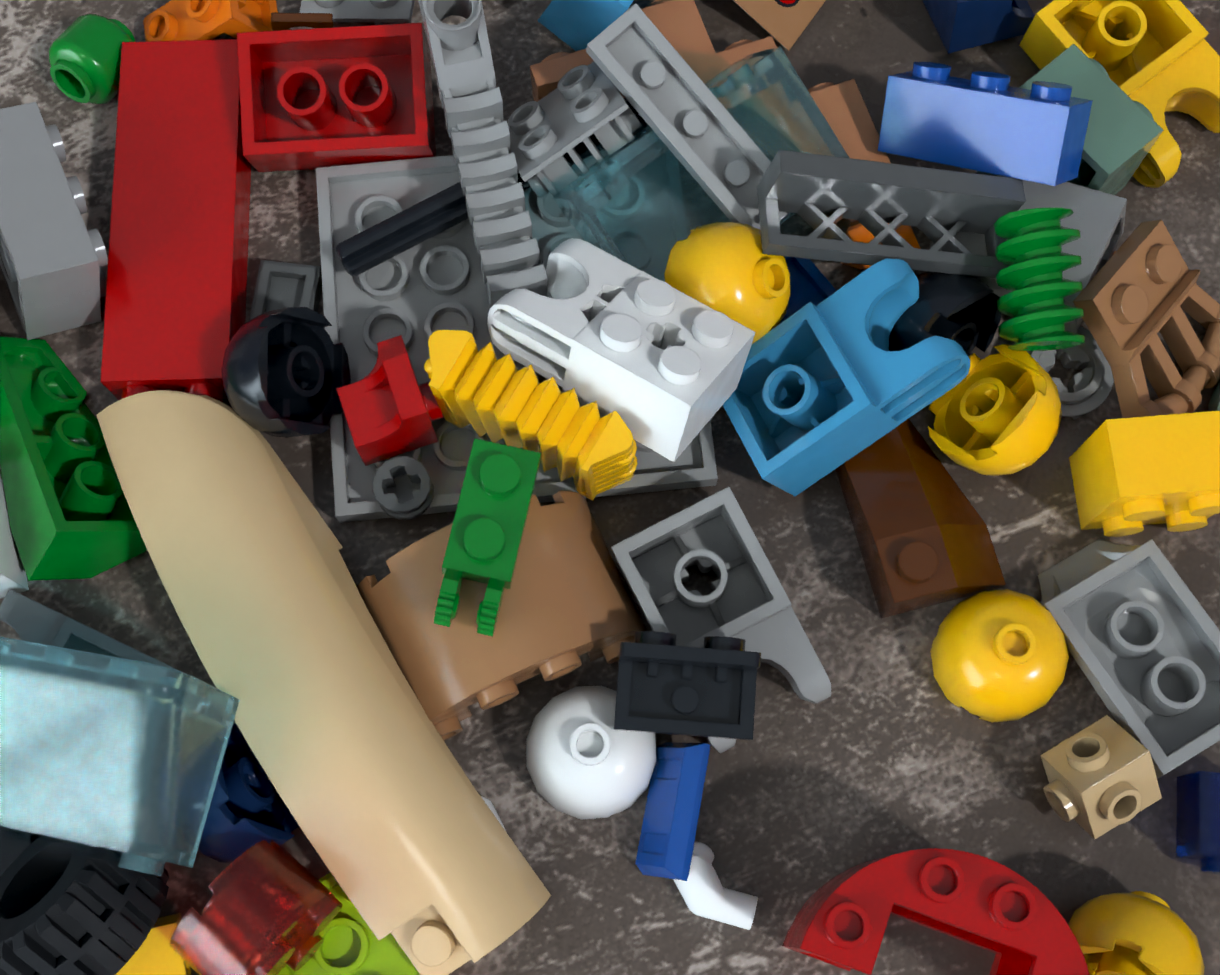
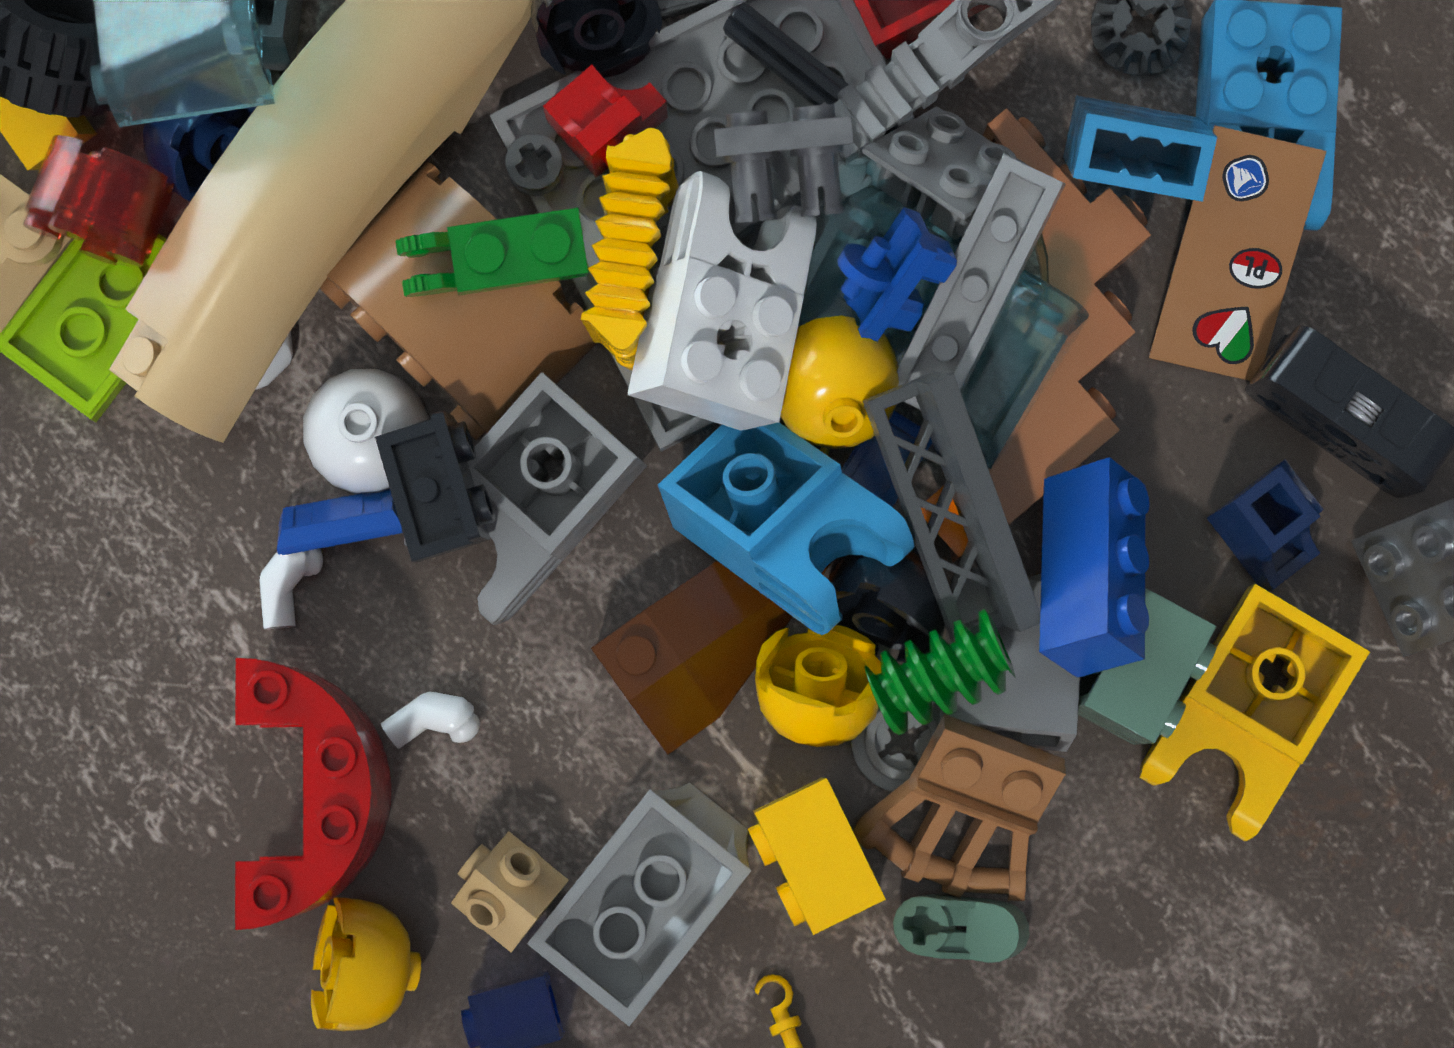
camera: 65 degrees right, 10 degrees up
yellow cylinder [930,589,1069,723] -> none
none -> white arm [380,692,480,749]
none -> flat silver plate [714,104,854,223]
none -> blue hips [837,207,957,342]

